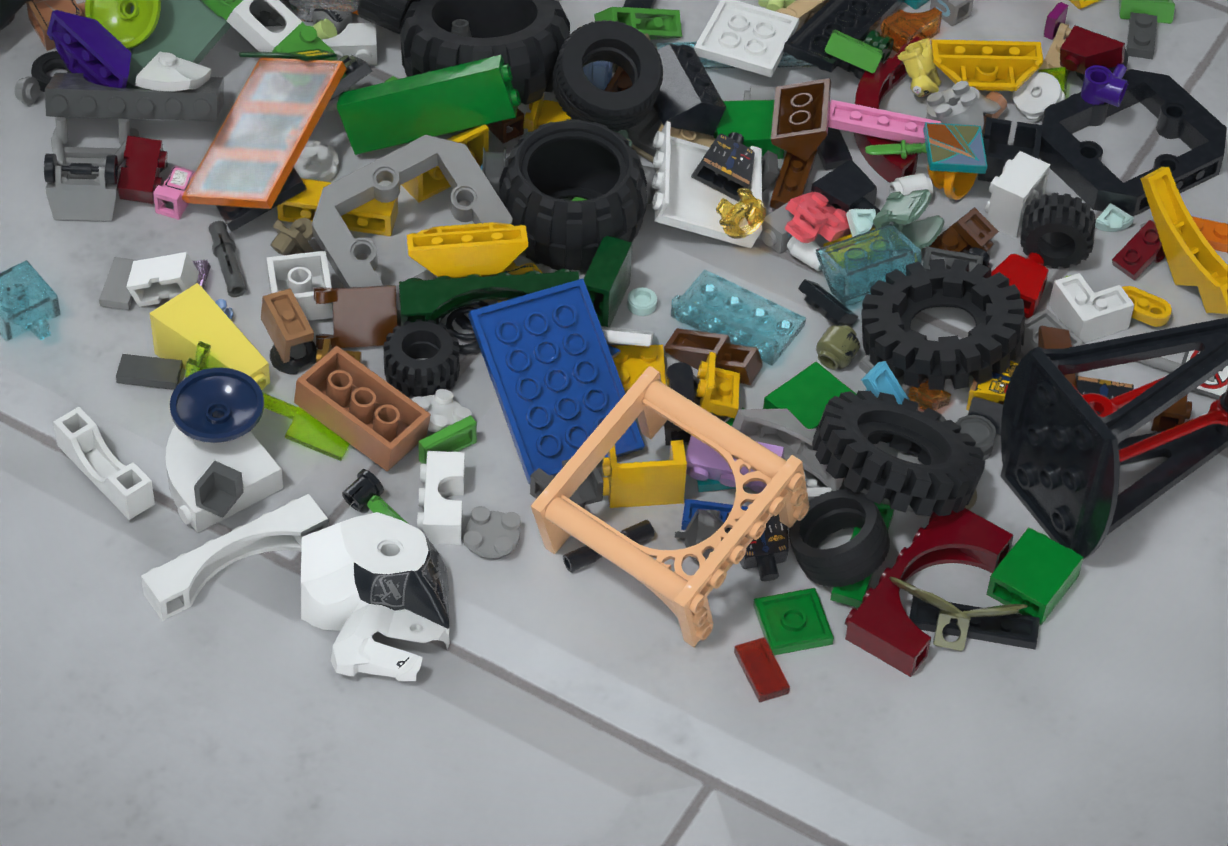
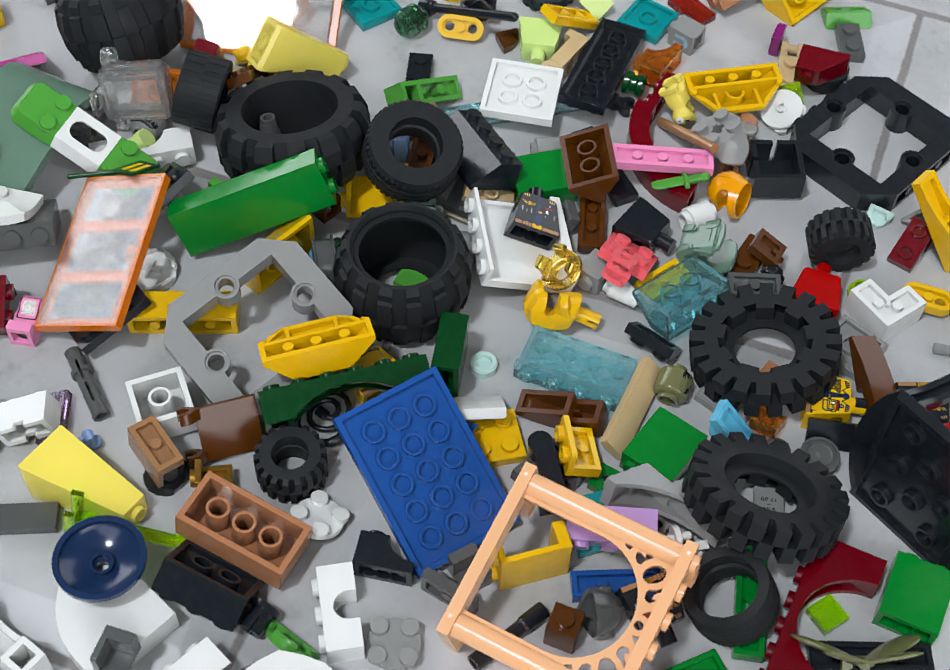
camera: 10 degrees left, 5 degrees up
dark tan hips [270,218,315,255] -> none
bright green tile [418,415,477,464] -> none
bright green slope [825,30,883,73] -> none
light aqua tile [846,209,876,239] -> none
tile [923,122,987,174] -> none
white brick [985,151,1050,238] -> none
dark purple piece [1081,64,1128,107] -> none
none -> black slope [151,539,265,632]
none -> black arch [352,530,414,587]
none -> yellow piece [523,279,601,330]
none -> reddish brown brick [543,602,585,654]
none -> tan tile [600,356,660,460]
none -> medium nougat bar [657,117,719,153]
none -> clear neon green tile [805,594,850,636]

